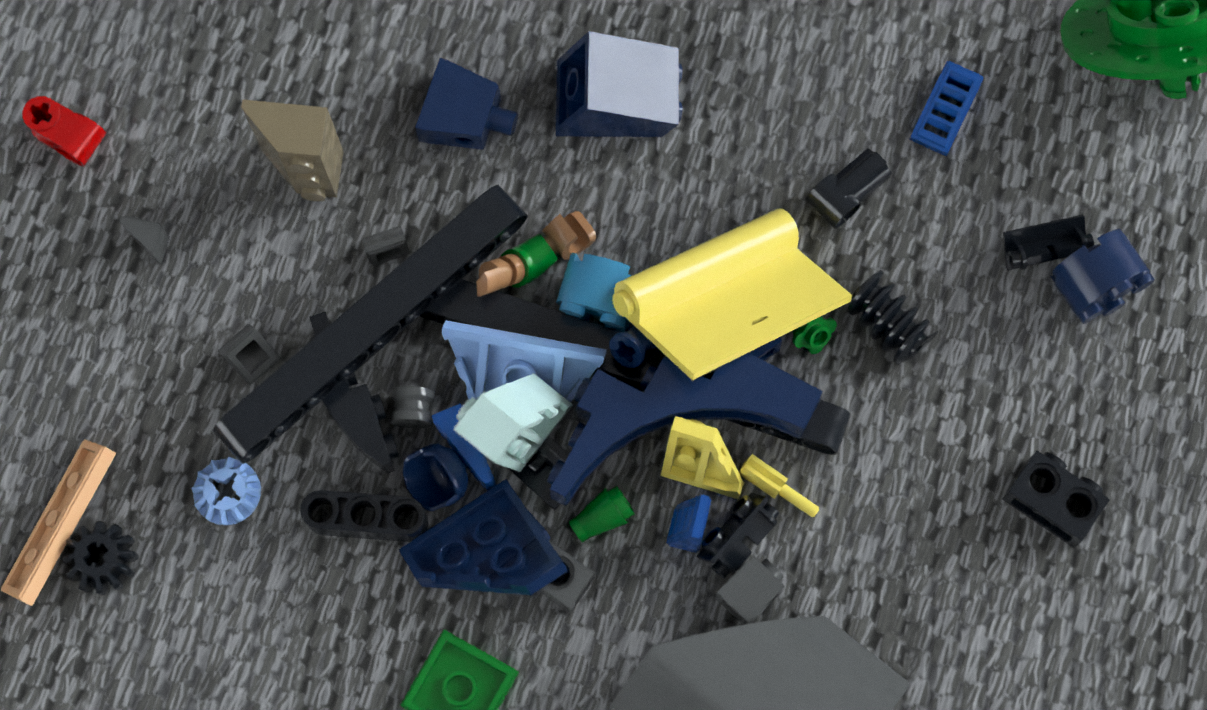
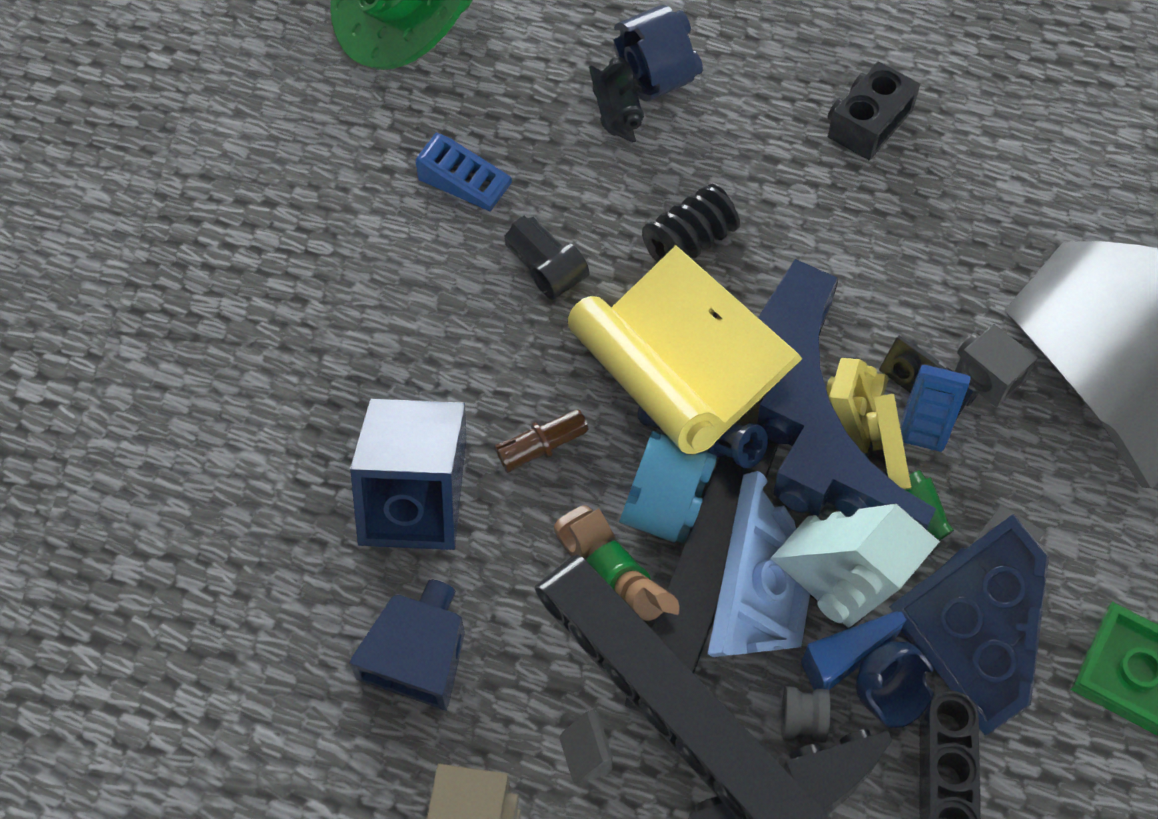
camera: 90 degrees left, 15 degrees down
light yellow axle [739,454,819,517] -> none
none -> reddish brown axle [494,409,589,473]
none -> light yellow wing [867,394,911,490]

